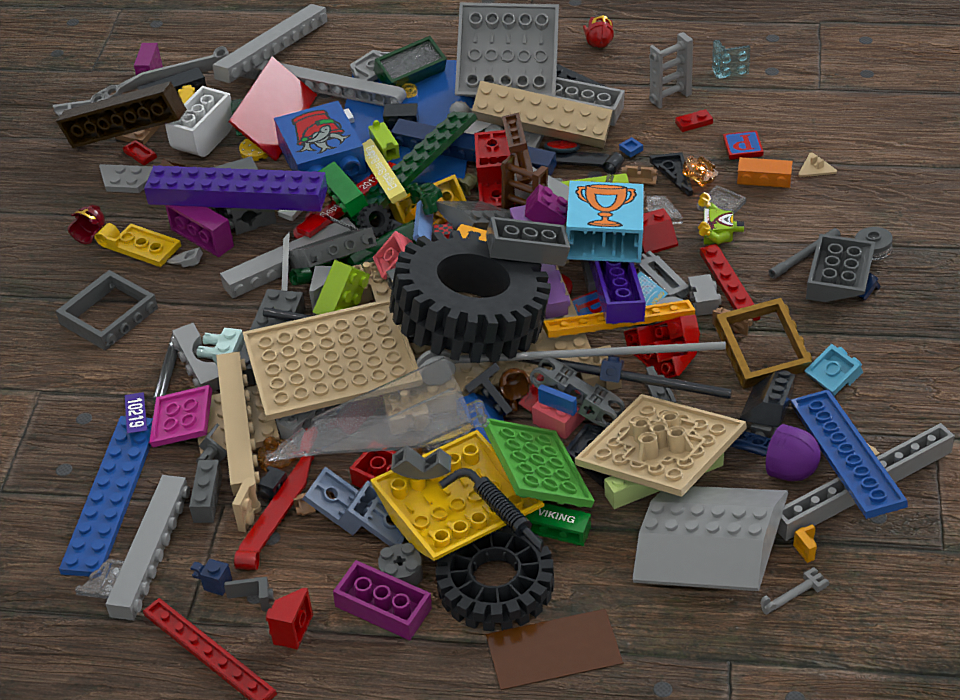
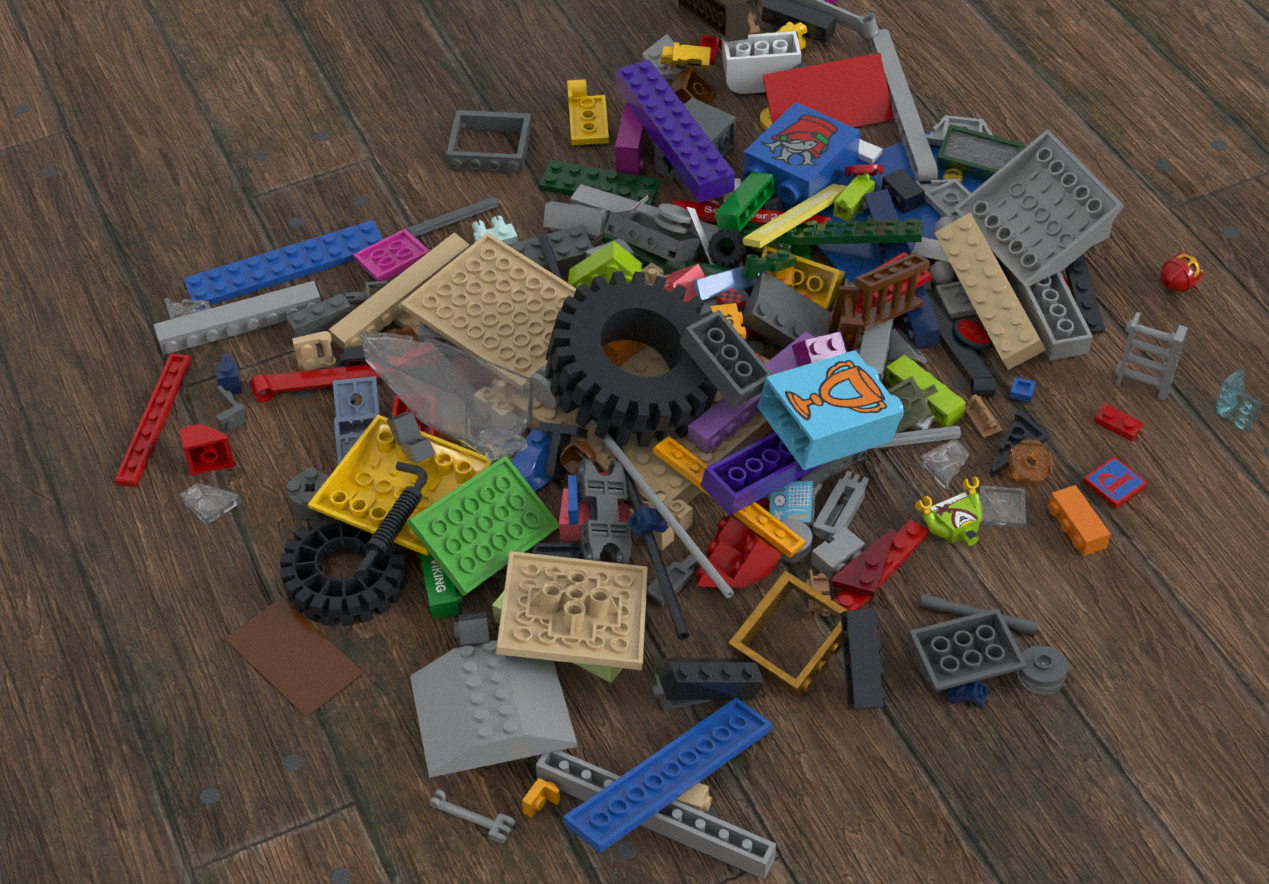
camera: 55 degrees right, 5 degrees up
dark red helmet [68,205,105,244] -> none
dark purple sticker [125,392,147,433] -> none
light grey plate [167,247,203,268] -> none
light grey arch [171,323,220,392] -> none
light grey brick [213,4,327,83] -> none
magenta brick [333,560,432,640] -> none
red slope [642,208,678,255] -> none
dark purple piece [730,424,821,481] -> none
tan piece [798,153,837,177] -> none
medium azure plate [805,344,863,396] -> none
none -> clear wing [180,483,242,525]
none -> dark grey brick [454,612,490,645]
none -> dark green plate [539,160,661,206]
none -> light grey brick [543,201,608,238]
none -> light grey head [655,204,693,234]
none -> yellow hips [660,42,711,71]
none -> dark red wing [831,529,895,597]
none -> black brick [840,609,886,710]
none -> red tile [845,164,884,177]
none -> light grey wing [915,178,971,220]

